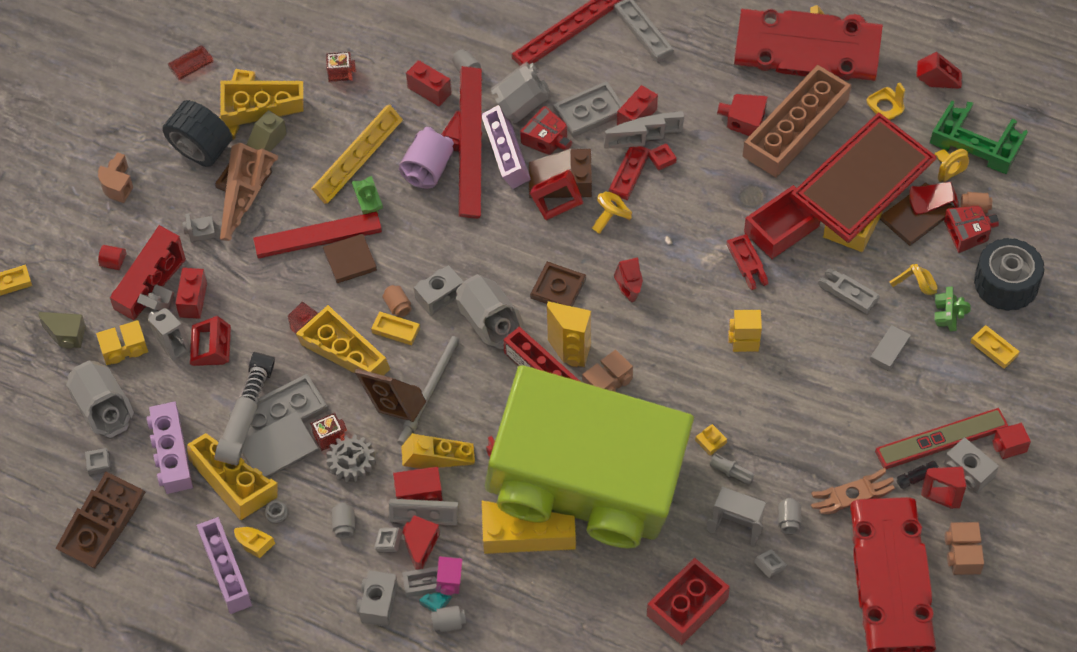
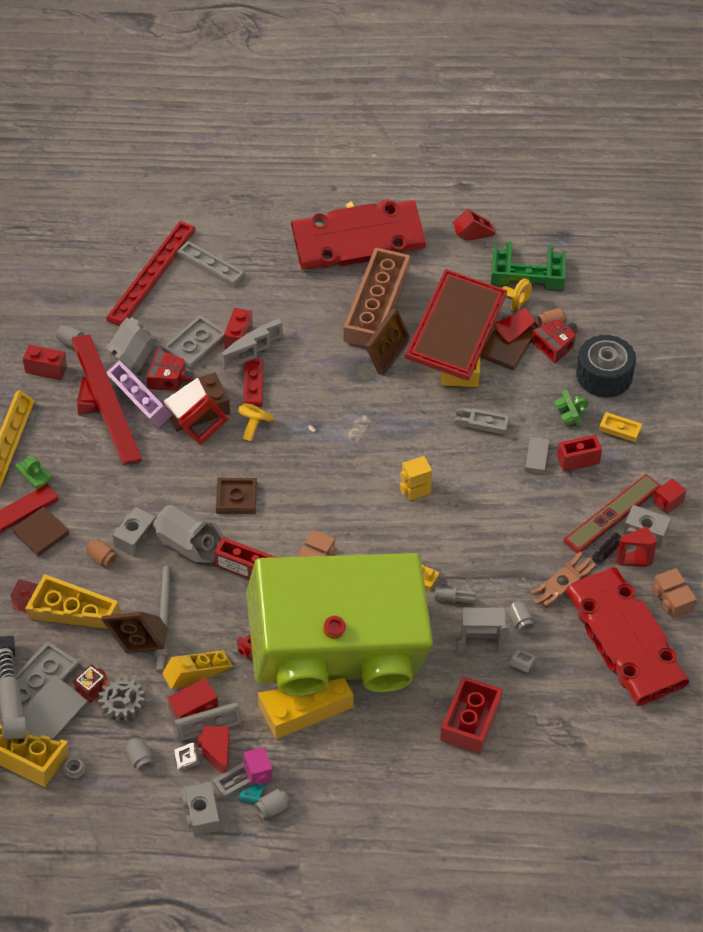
camera: 25 degrees left, 5 degrees down
lavender brick [197,517,252,614] -> none
yellow plate [234,527,276,558] -> none
yellow tile [371,311,420,346] -> none
lavender cylinder [399,127,454,189] -> none
yellow slope [547,302,591,367] -> none
red piece [614,257,643,302] -> none
red plate [648,143,677,171] -> none
red torso [717,94,768,136] -> none
red hinge [726,234,769,290] -> none
red piece [744,185,820,259] -> none
yellow piece [866,83,905,120] -> none
yellow piece [889,264,938,295] -> none
none -> red tile [323,616,346,639]
none -> reddish brown tile [365,308,410,374]
none -> red brick [557,435,602,472]

